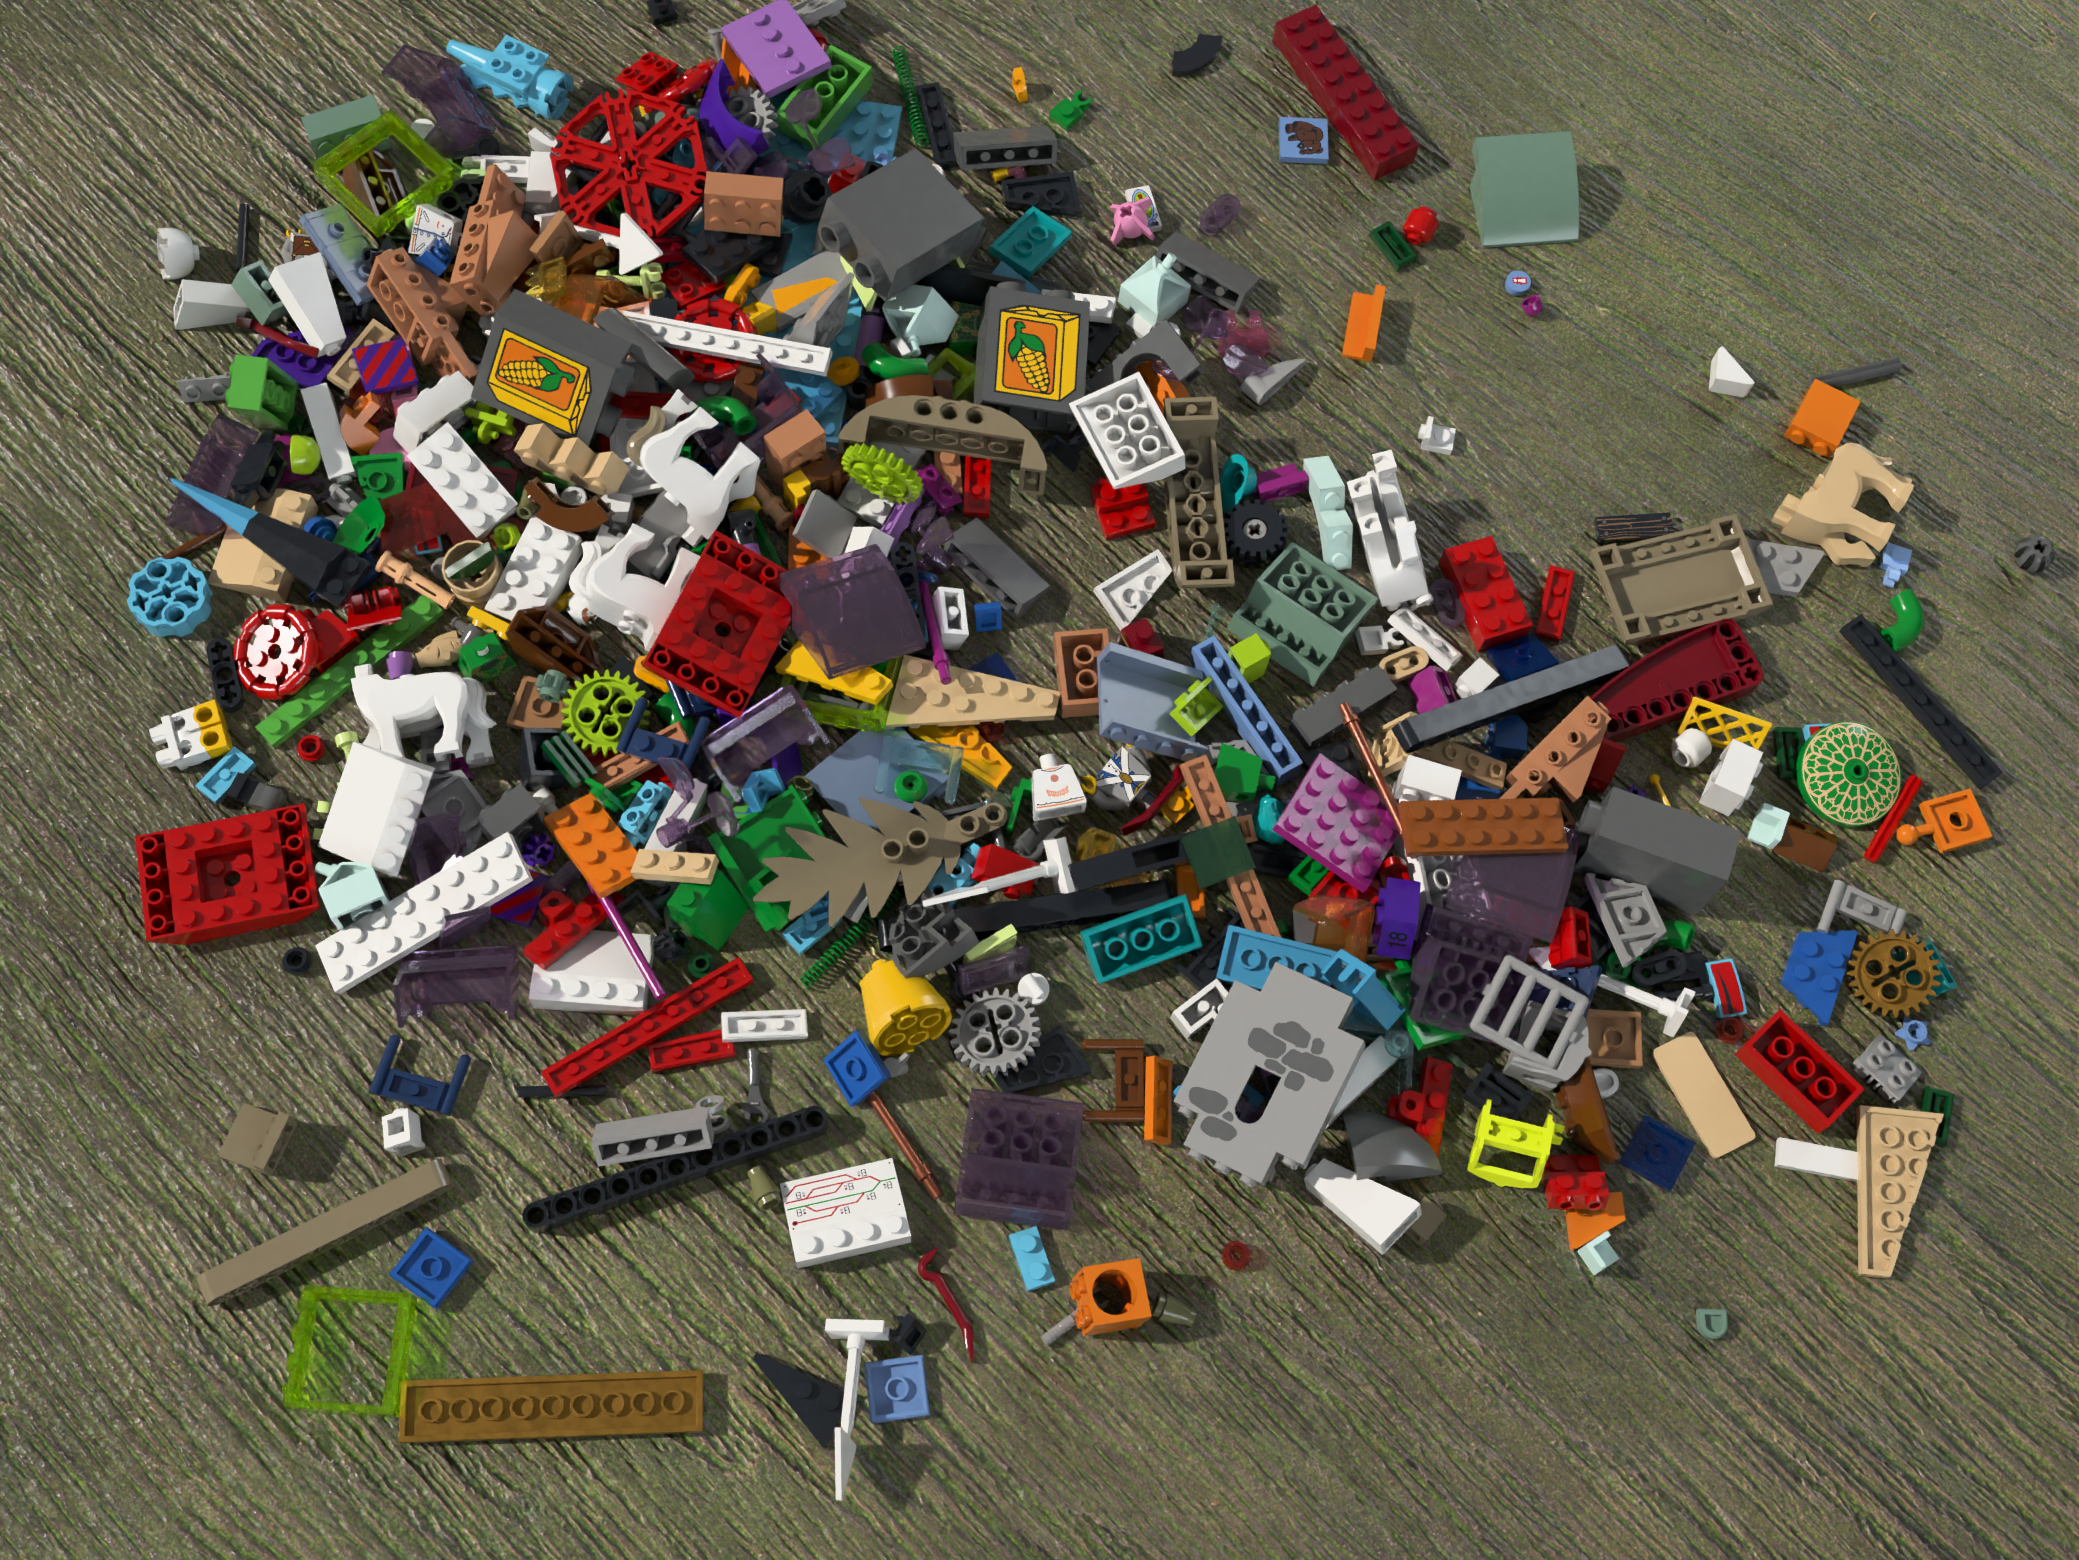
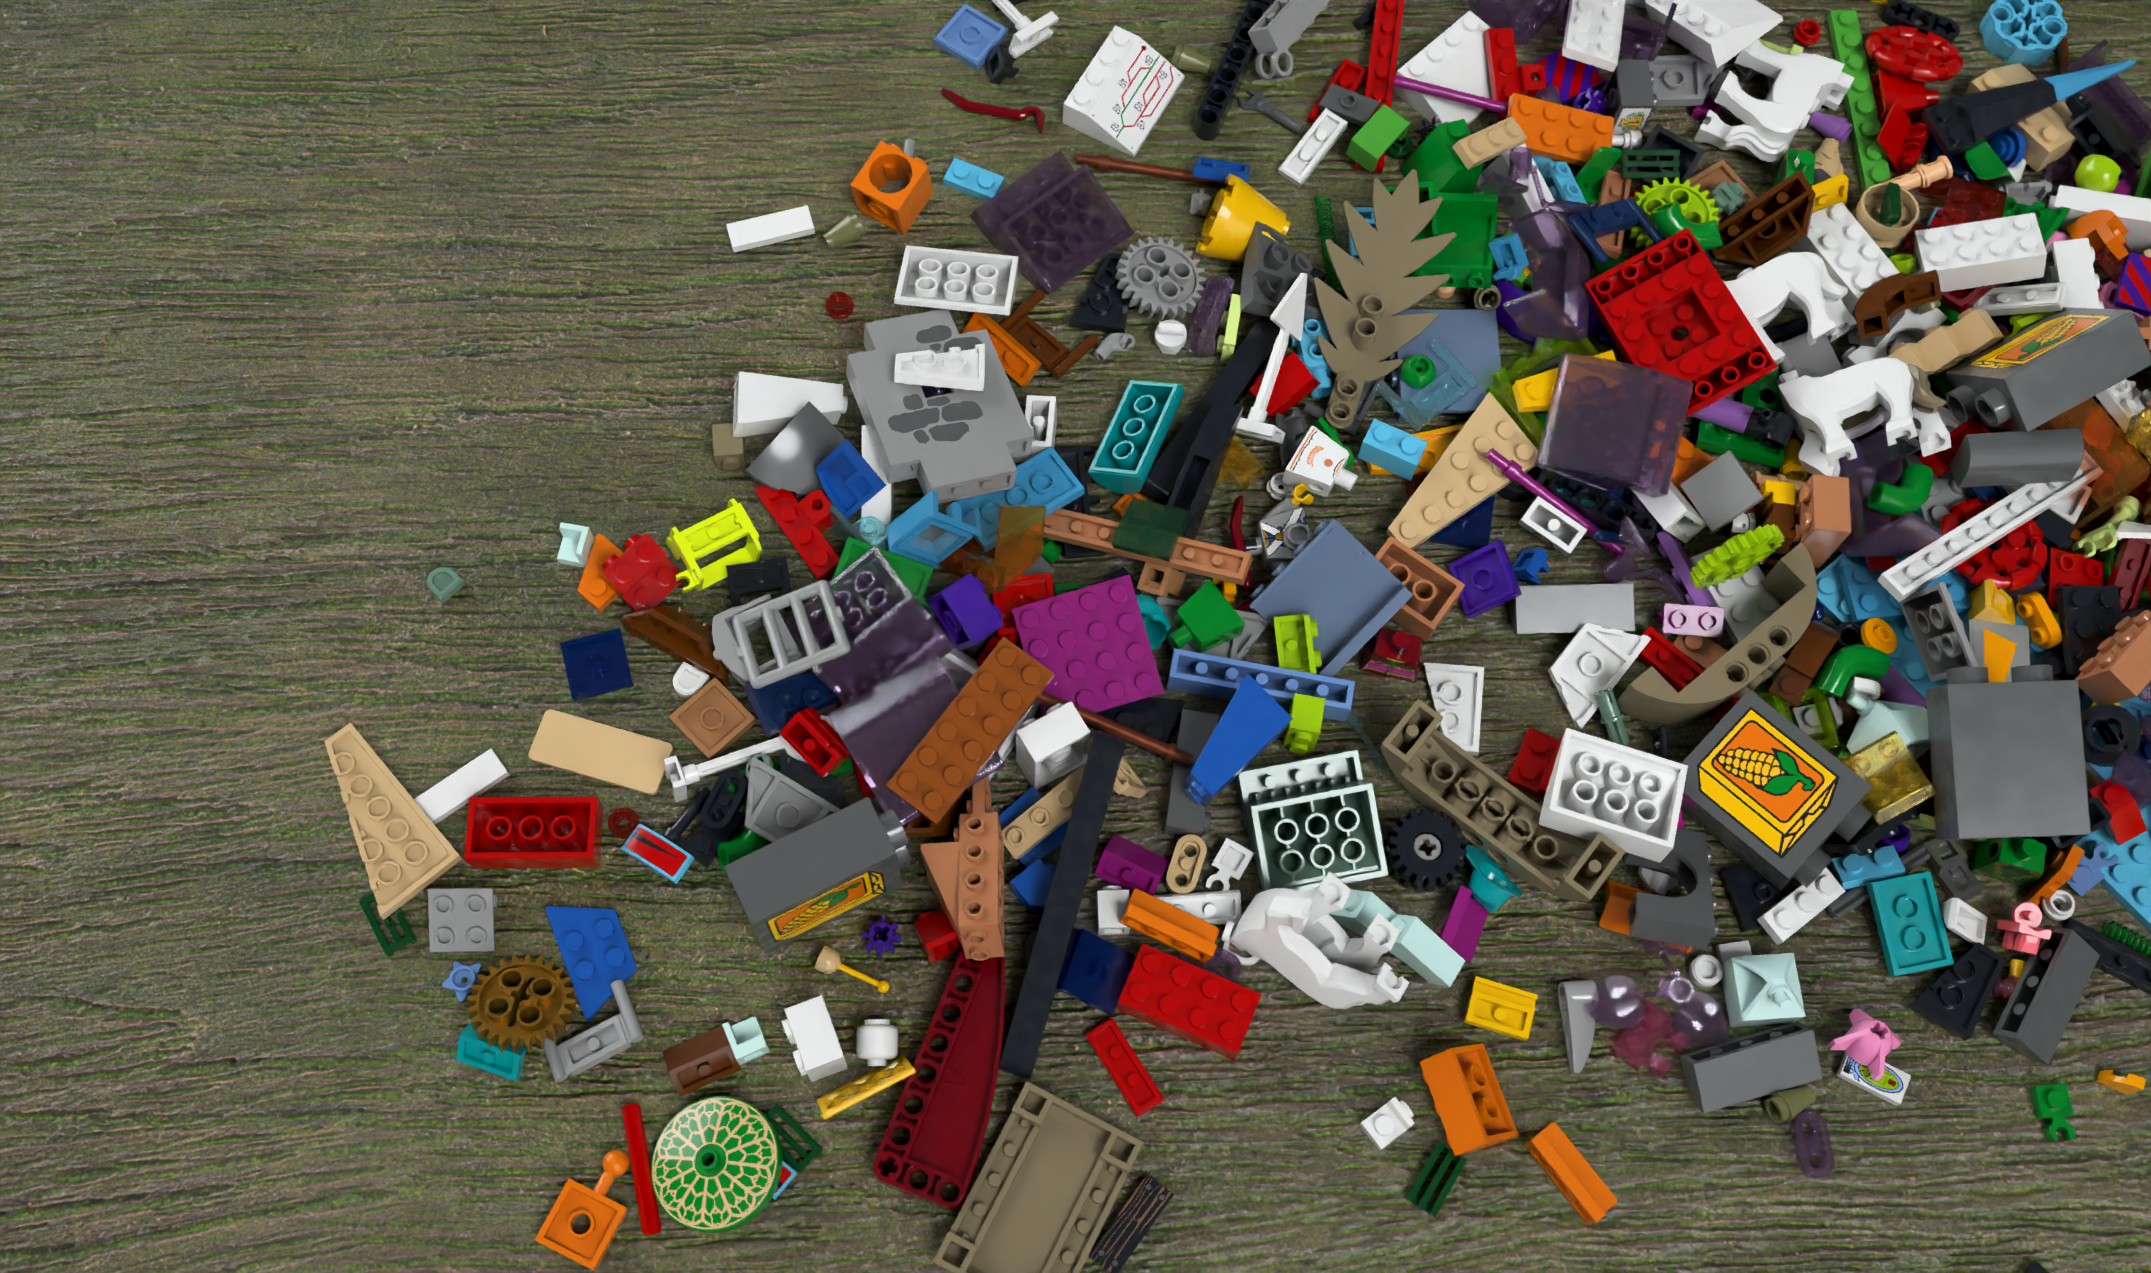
camera: 135 degrees right, 0 degrees up
none -> white tile [726,205,815,253]
none -> blue plate [815,439,886,520]
none -> white slope [894,245,1018,315]
none -> white wing [894,344,985,391]
none -> light grey arm [1093,333,1135,362]
none -> orange panel [1119,889,1220,964]
none -> blue slope [1183,674,1293,807]
none -> white plate [1266,473,1294,501]
none -> light grey plate [1283,523,1313,551]
none -> dark grey plate [1319,83,1380,127]
none -> bright green panel [1346,104,1410,173]
none -> medium azure piece [1357,418,1428,481]
none -> dark green tile [1405,1141,1468,1217]
none -> orange slope [1420,1043,1519,1156]
none -> dark purple tile [1448,540,1522,619]
none -> yellow plate [1463,976,1538,1041]
none -> white wing [1548,623,1651,730]
none -> sand green axle [1593,688,1630,746]
none -> green cylinder [1651,202,1723,250]
none -> olive cone [1765,1085,1816,1123]
none -> clear yellow bracket [1841,731,1937,825]
none -> white slope [1939,898,1988,945]
none -> white tile [1972,282,2068,316]
none -> coral hips [1997,902,2052,955]

